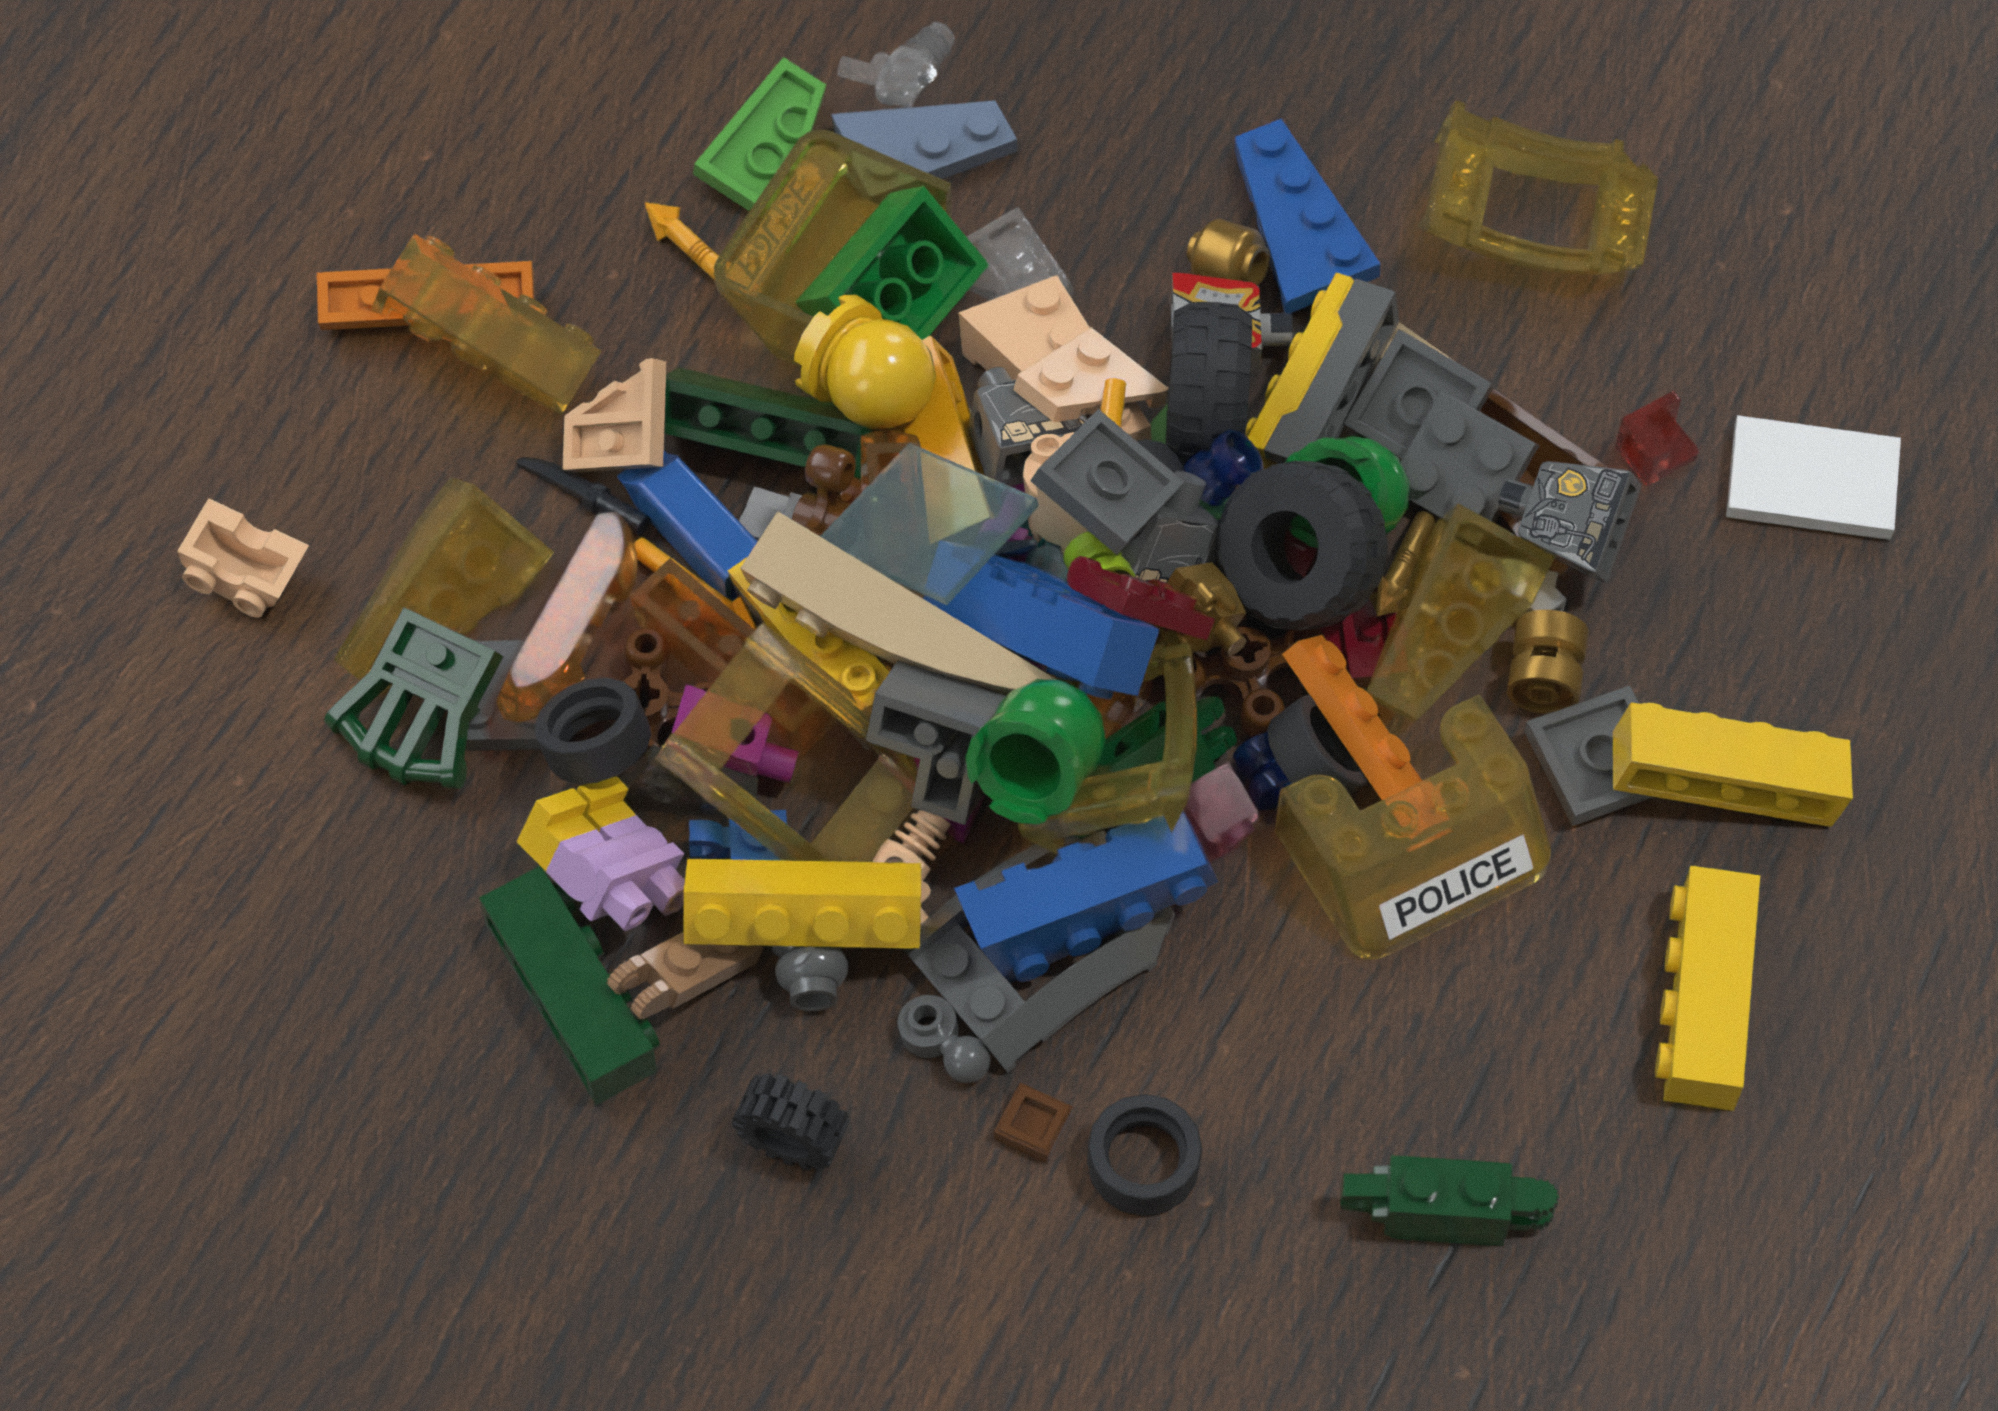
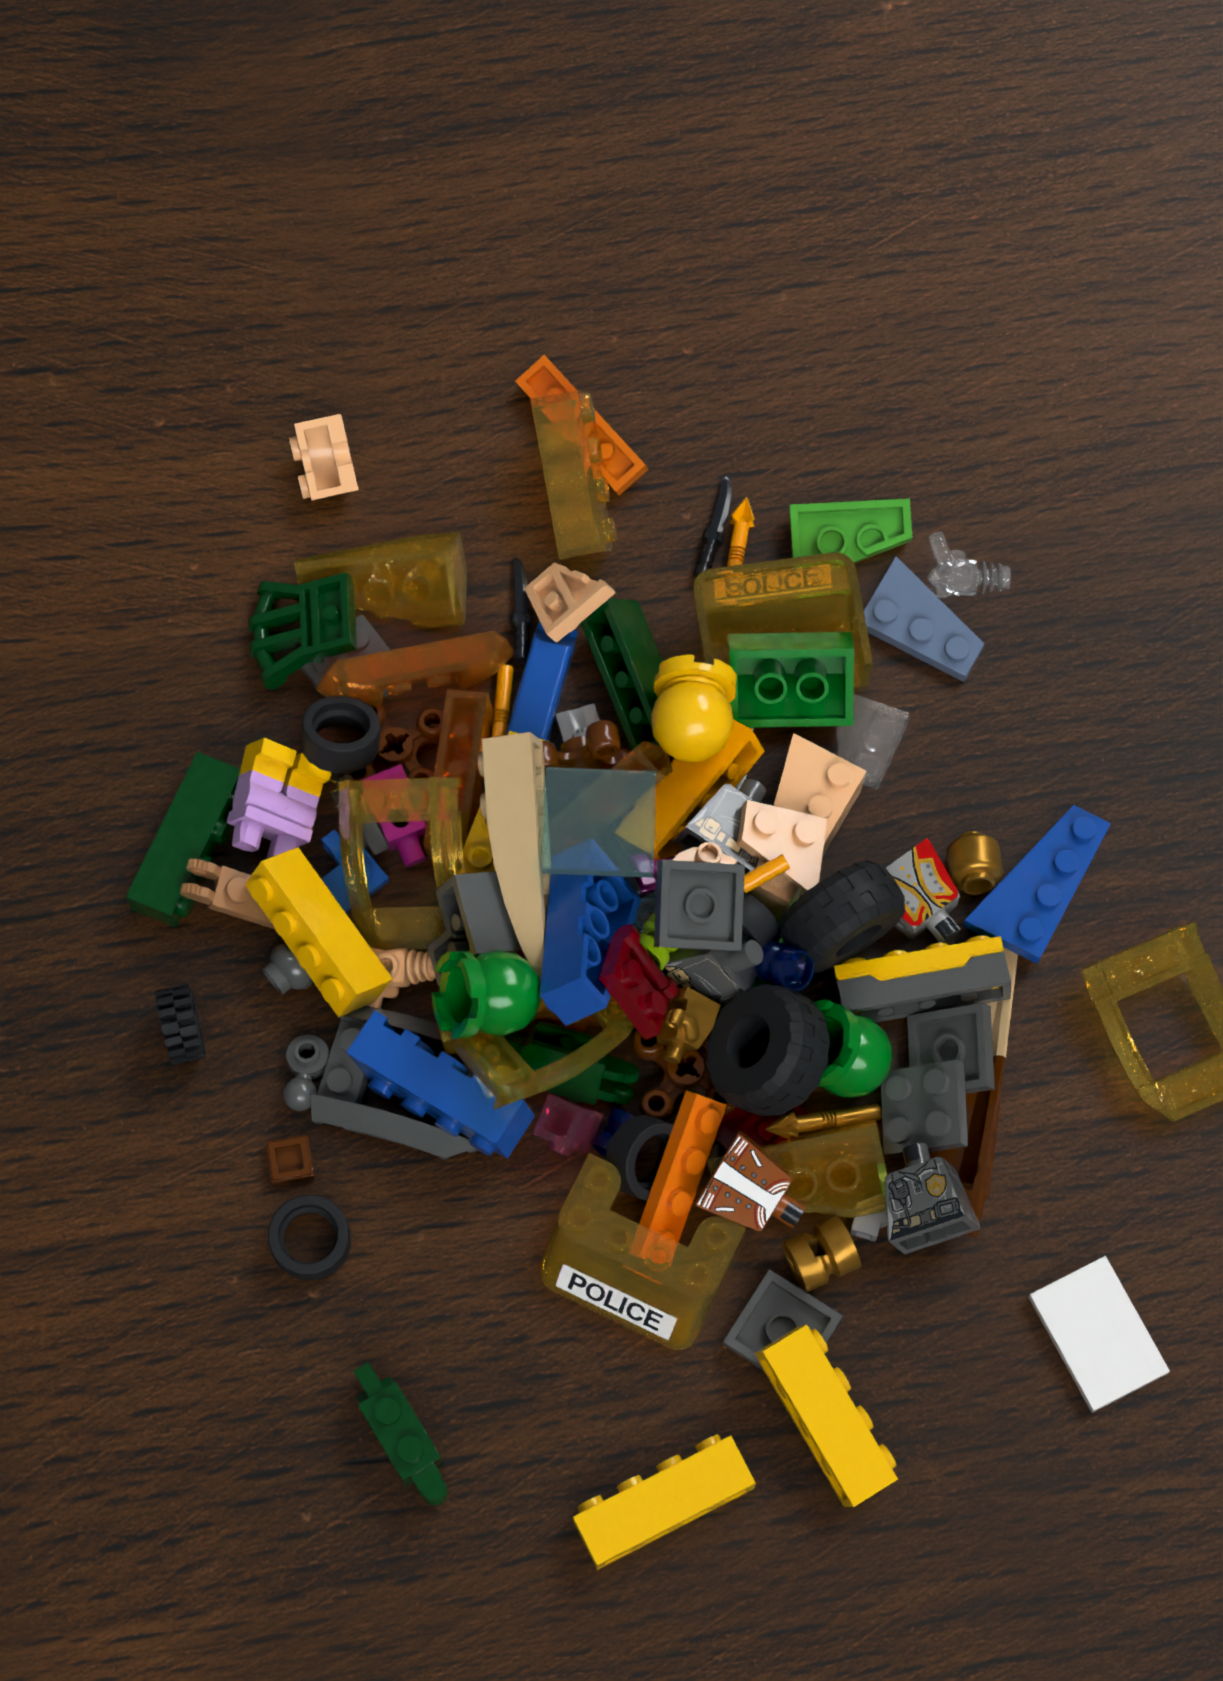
camera: 55 degrees right, 10 degrees up
clear red panel [1615,391,1699,487] -> none
none -> black piece [693,475,732,581]
none -> torso [695,1130,806,1232]

